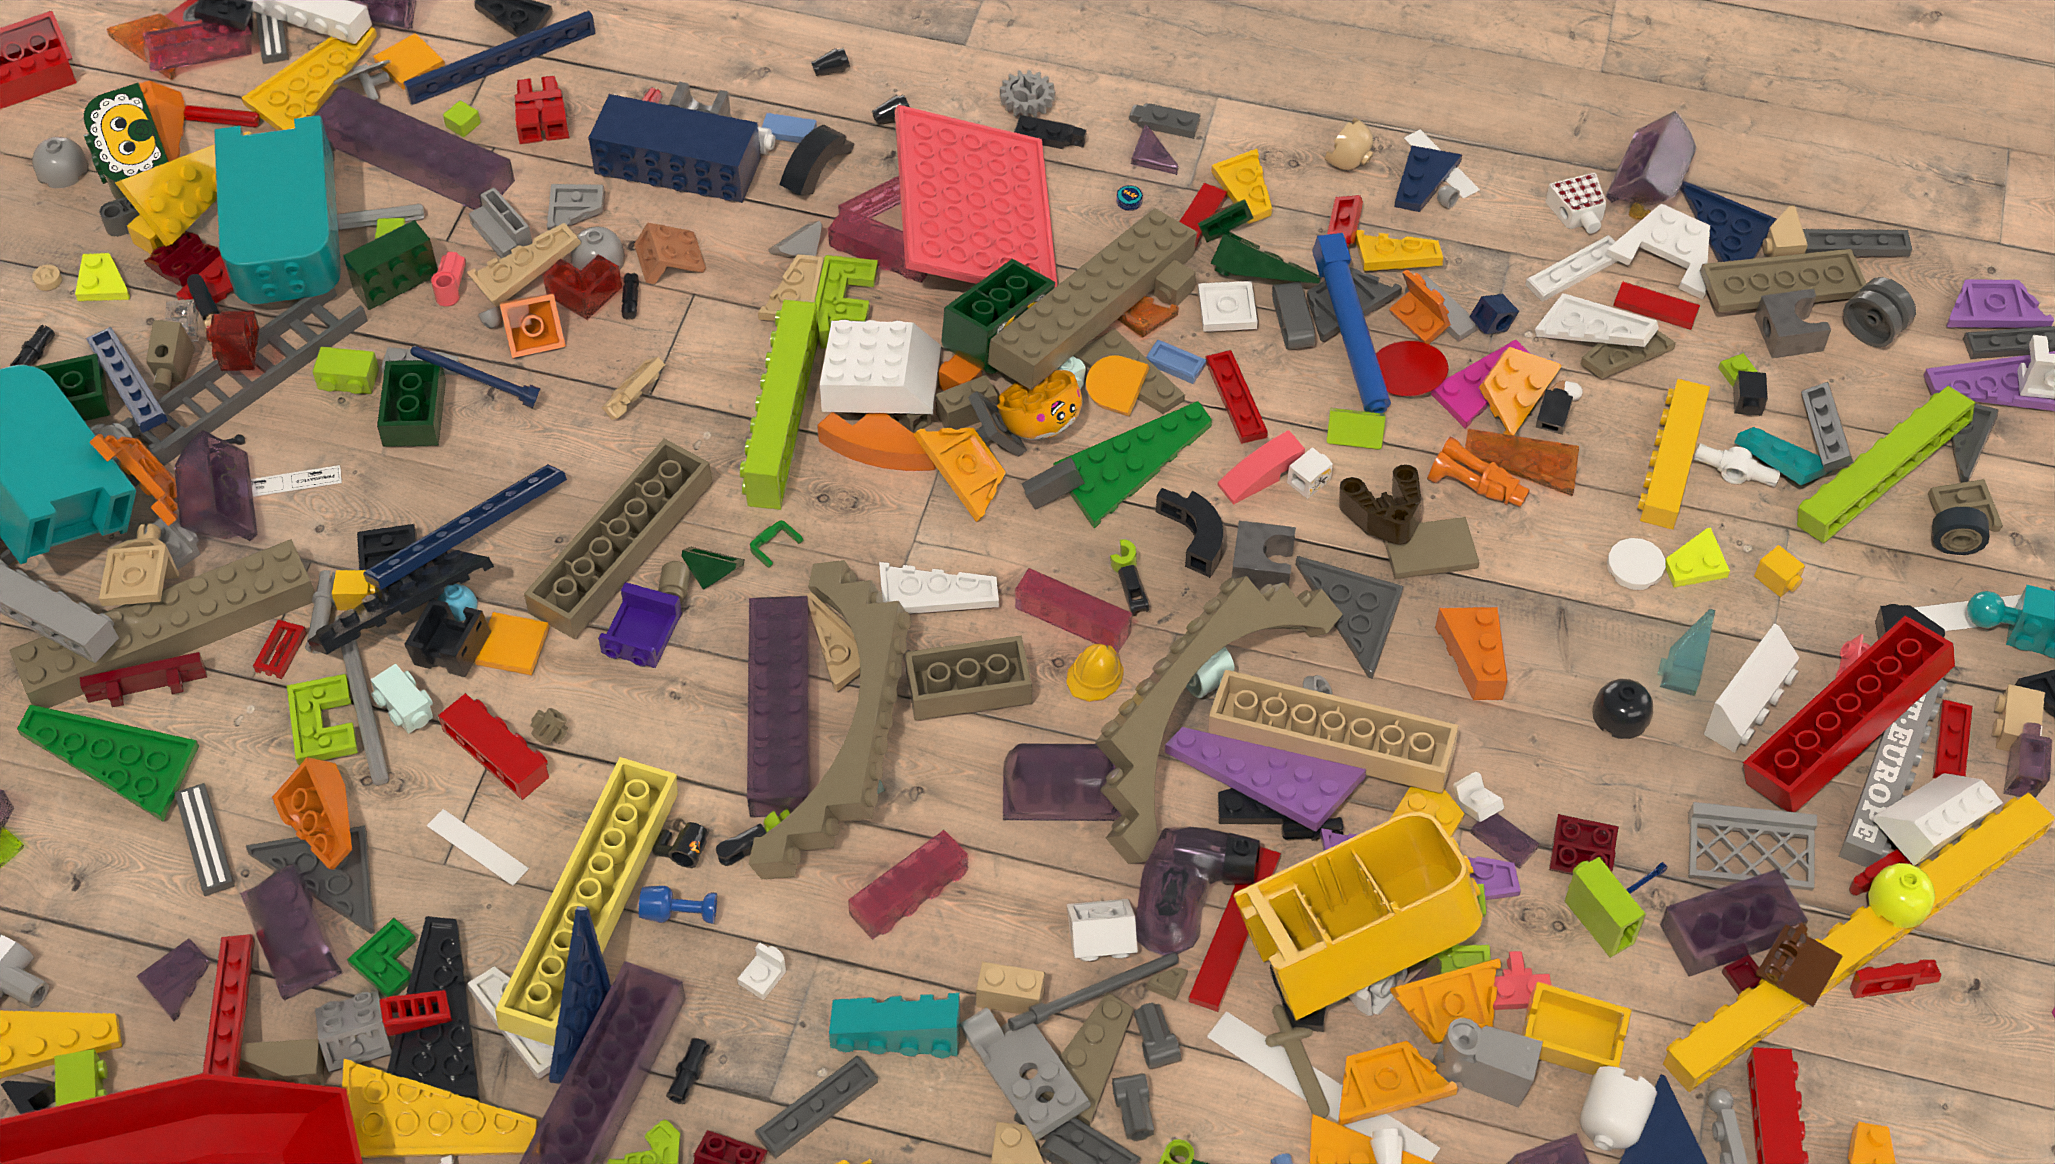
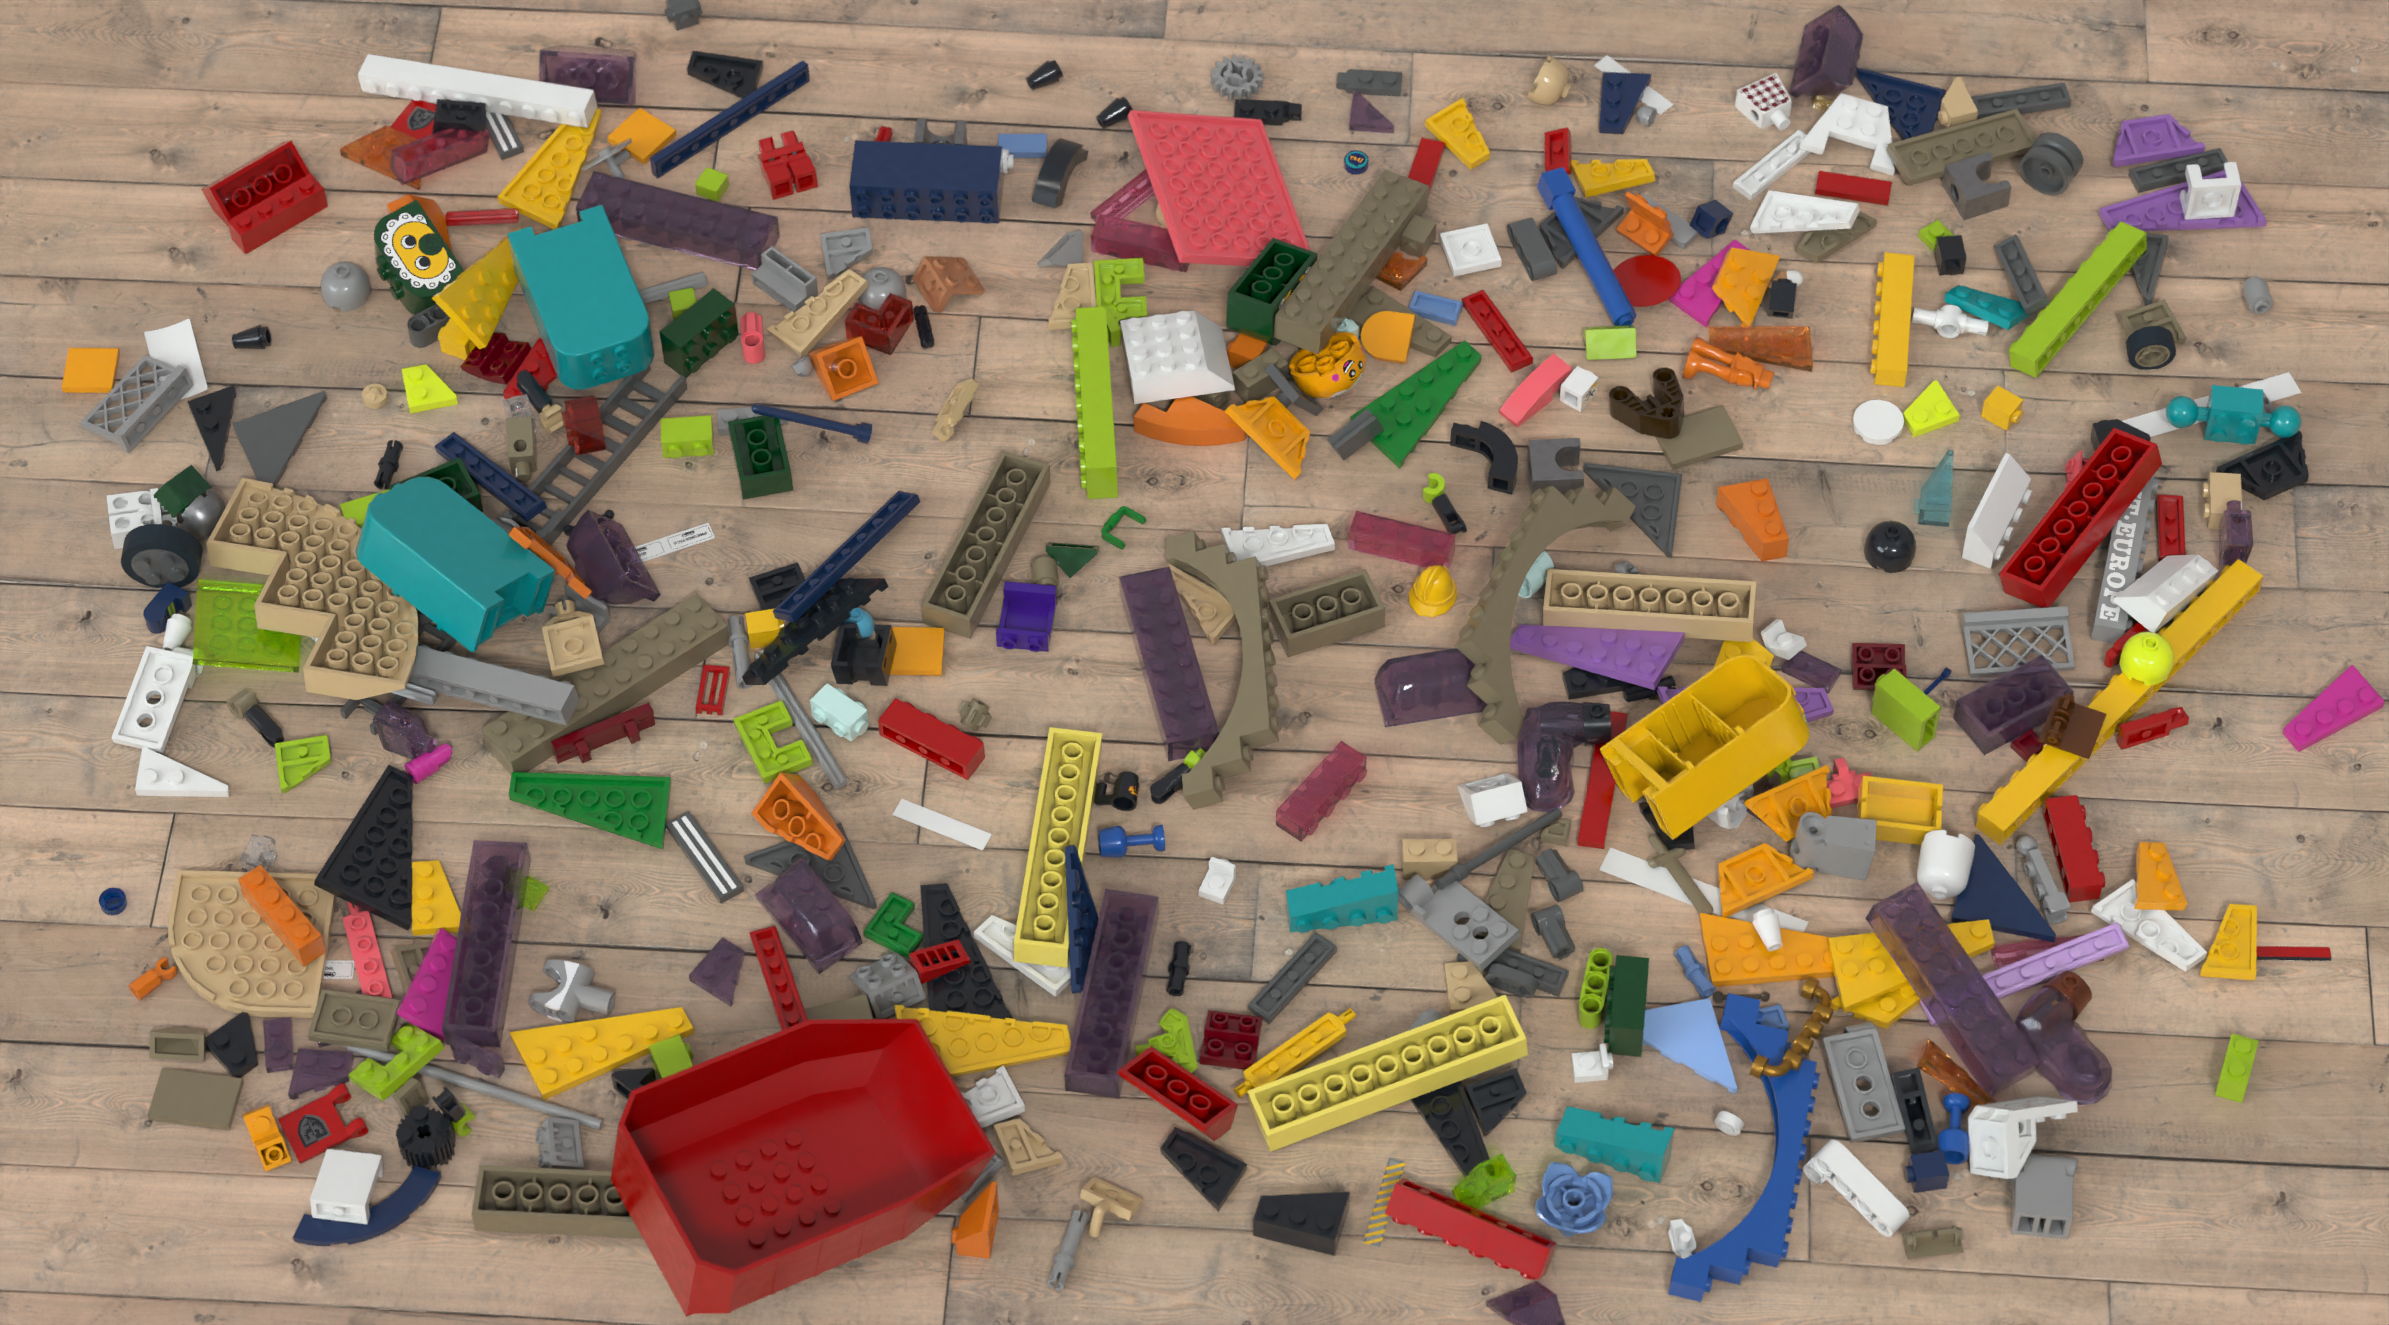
camera: 10 degrees left, 0 degrees up
dark green slope [1198,199,1253,242] -> none
dark green wedge [1210,231,1323,284] -> none

